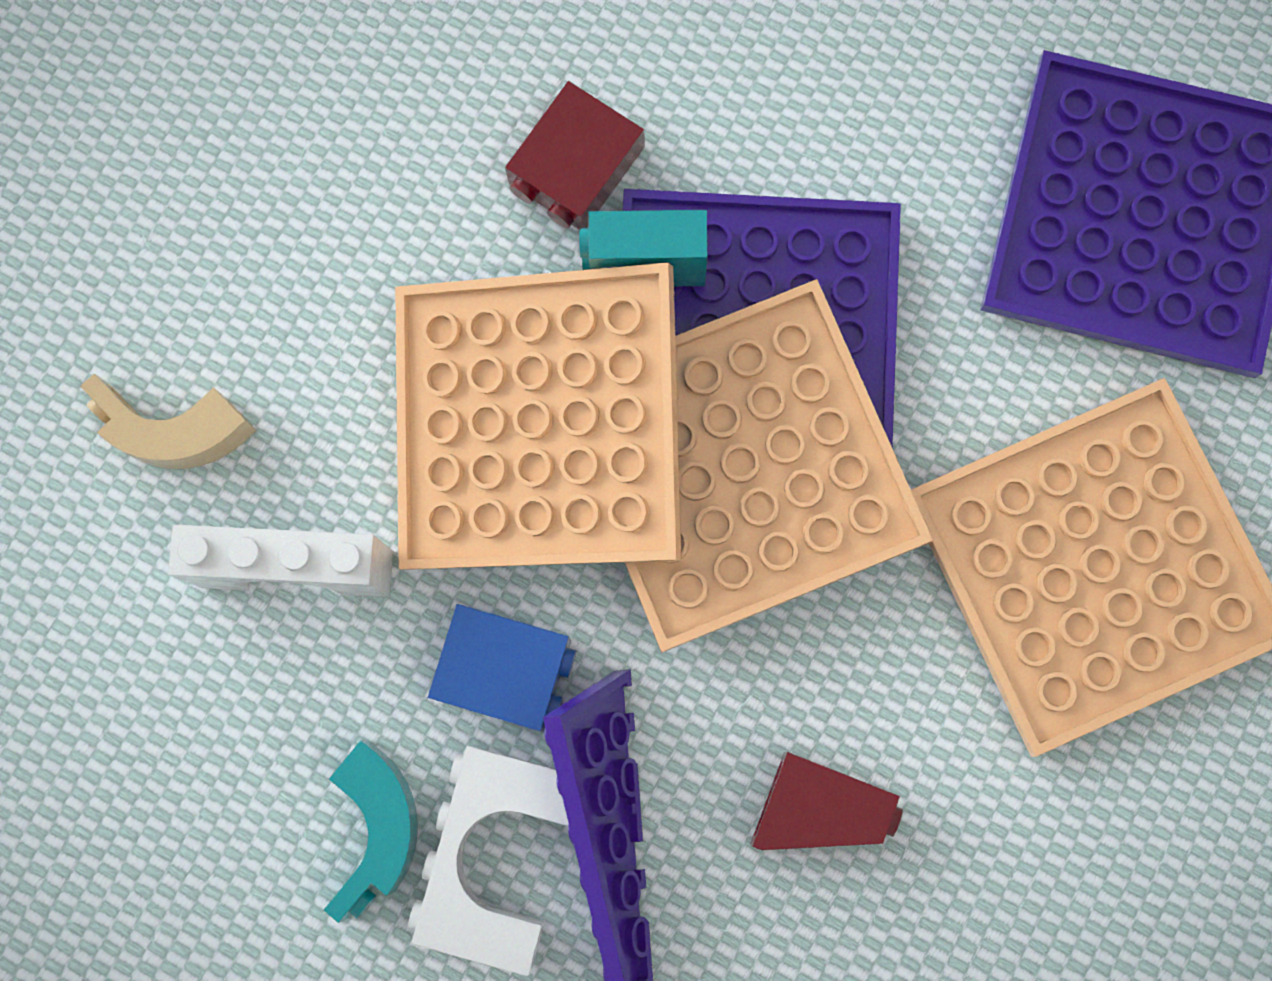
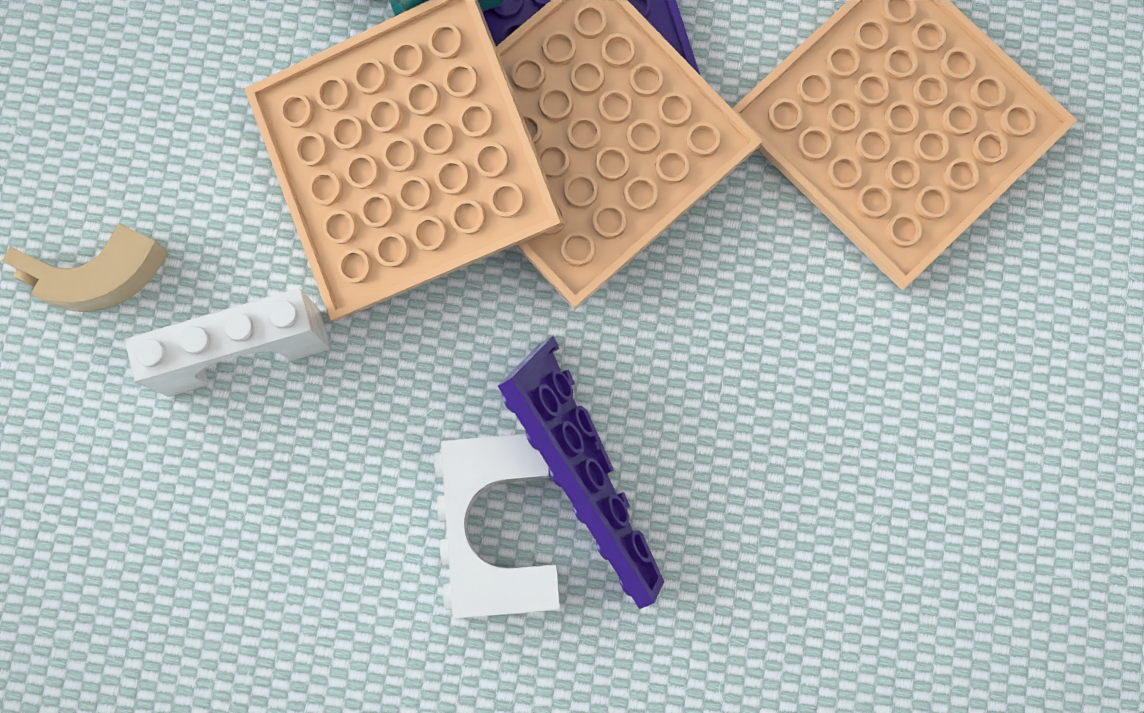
camera: 25 degrees left, 0 degrees up
teal arch [323,740,418,923] -> none
blue brick [427,604,577,732] -> none
dark red slope [750,752,903,850] -> none

